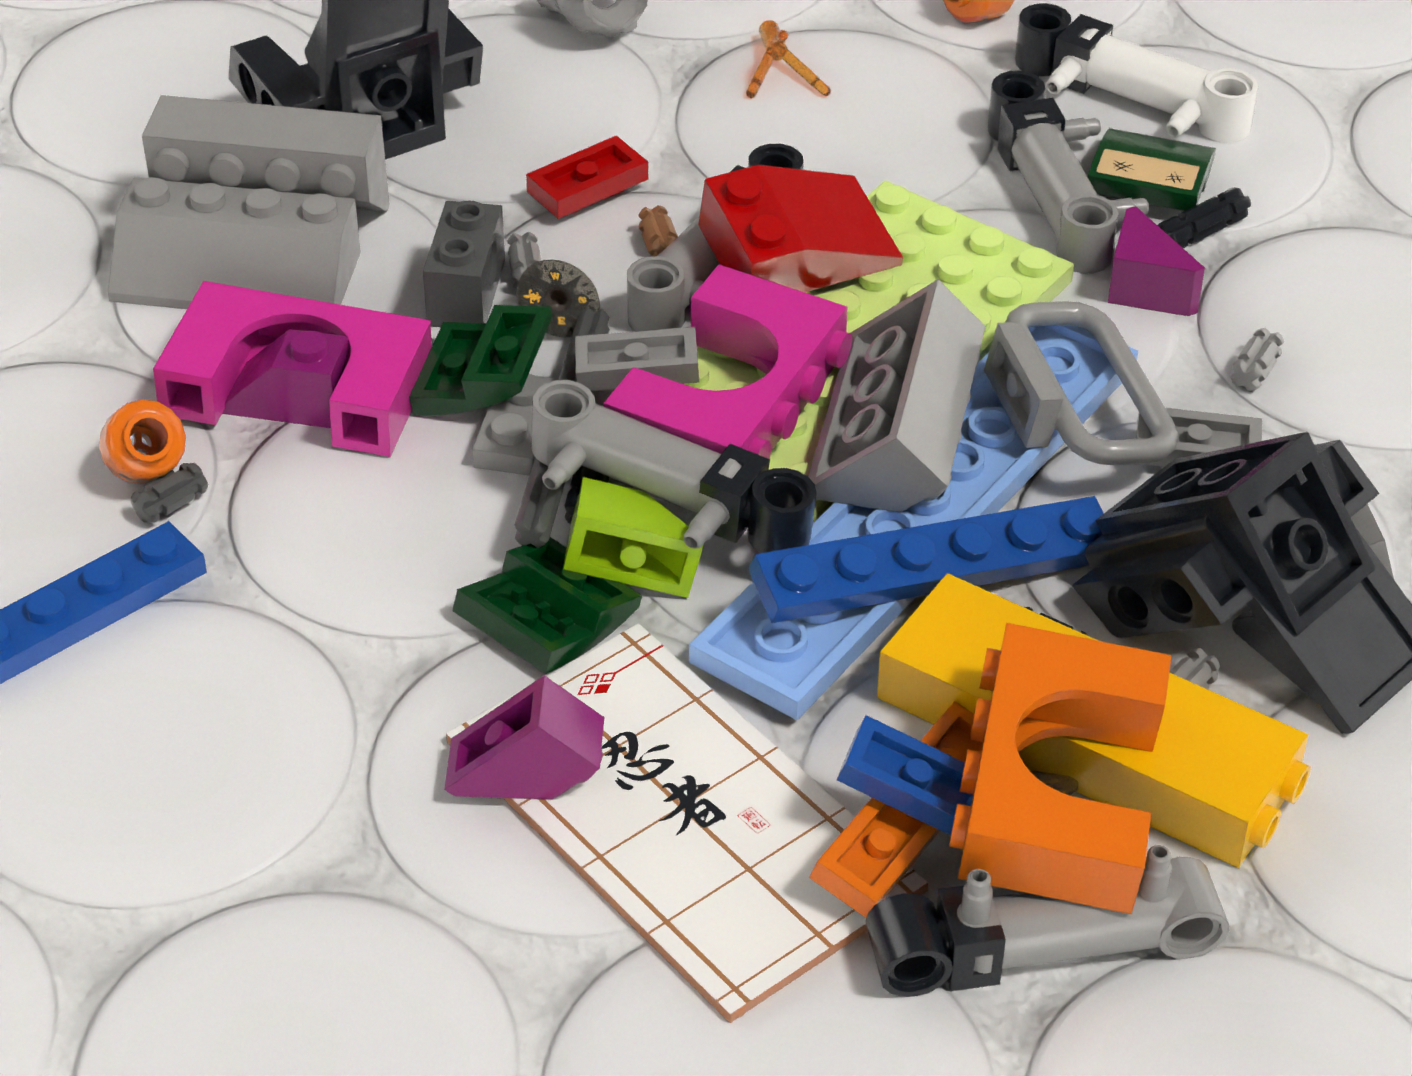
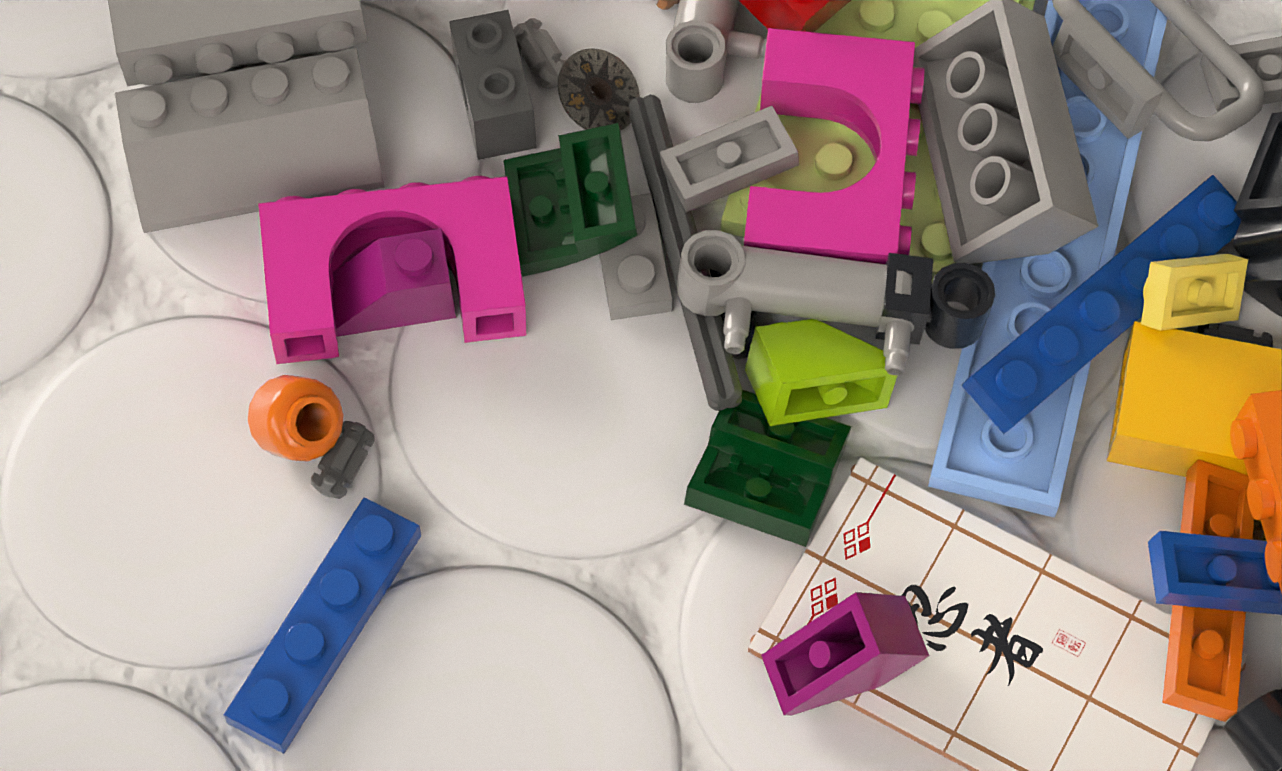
camera: 20 degrees left, 20 degrees up
none -> light yellow plate [1141,254,1248,330]

